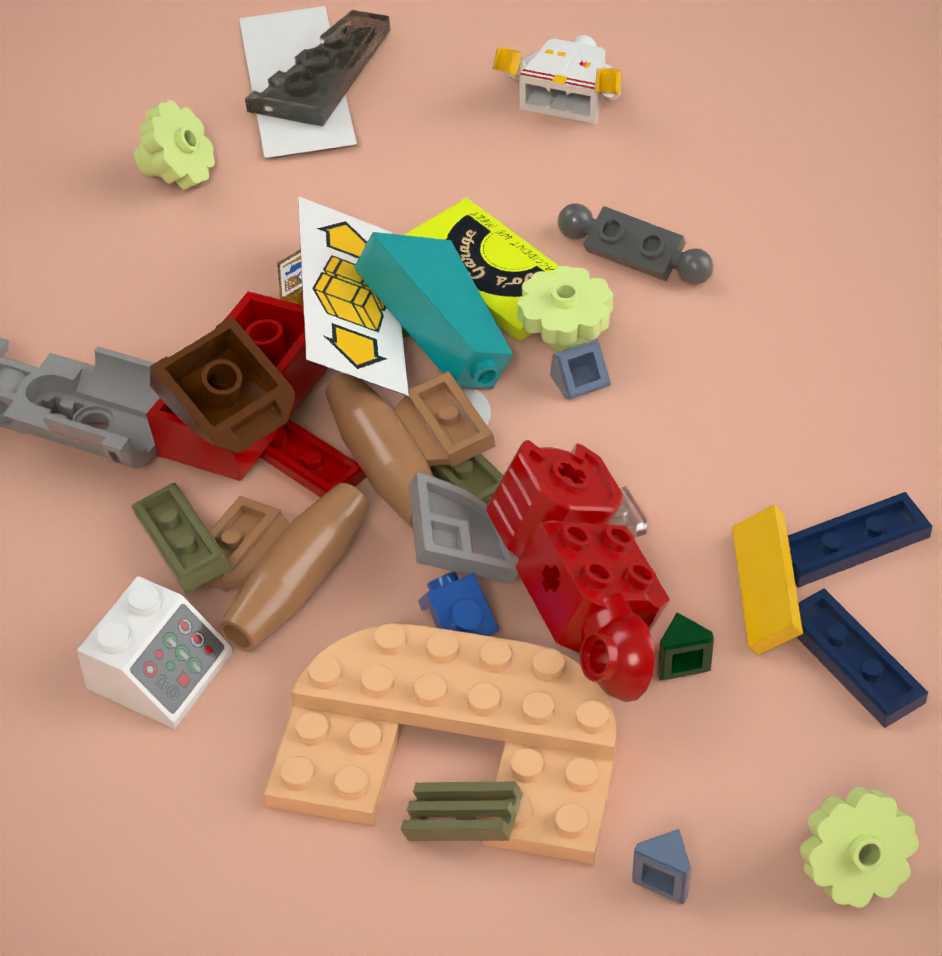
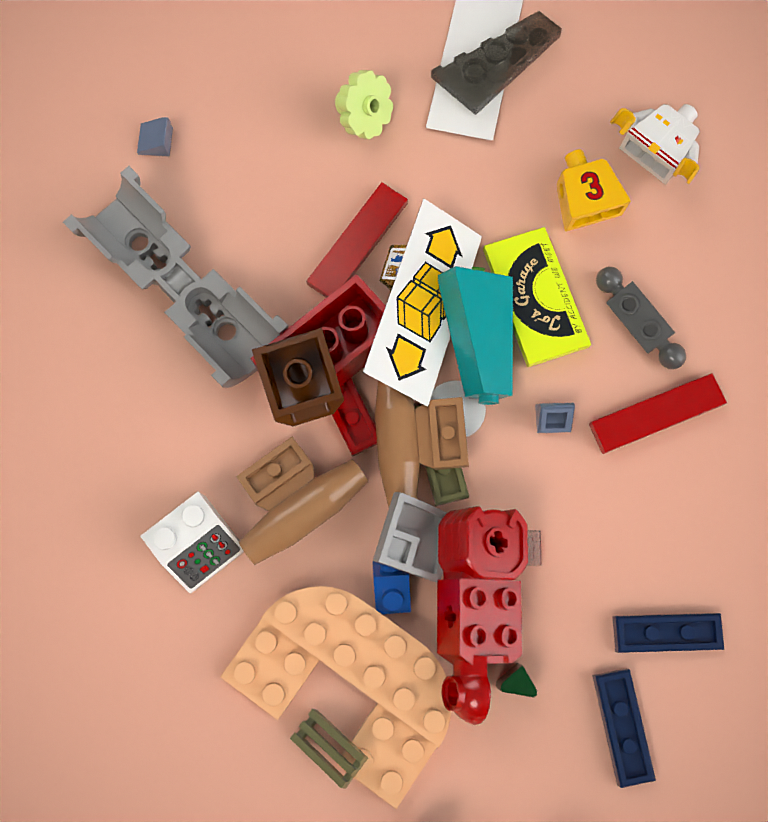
camera: 20 degrees right, 30 degrees up
olive tile [131,483,232,594] -> none
yellowish green plant [518,266,614,352] -> none
yellow tile [732,504,803,655] -> none
none -> red tile [306,182,408,298]
none -> yellow torso [557,149,631,232]
none -> red tile [589,373,727,454]

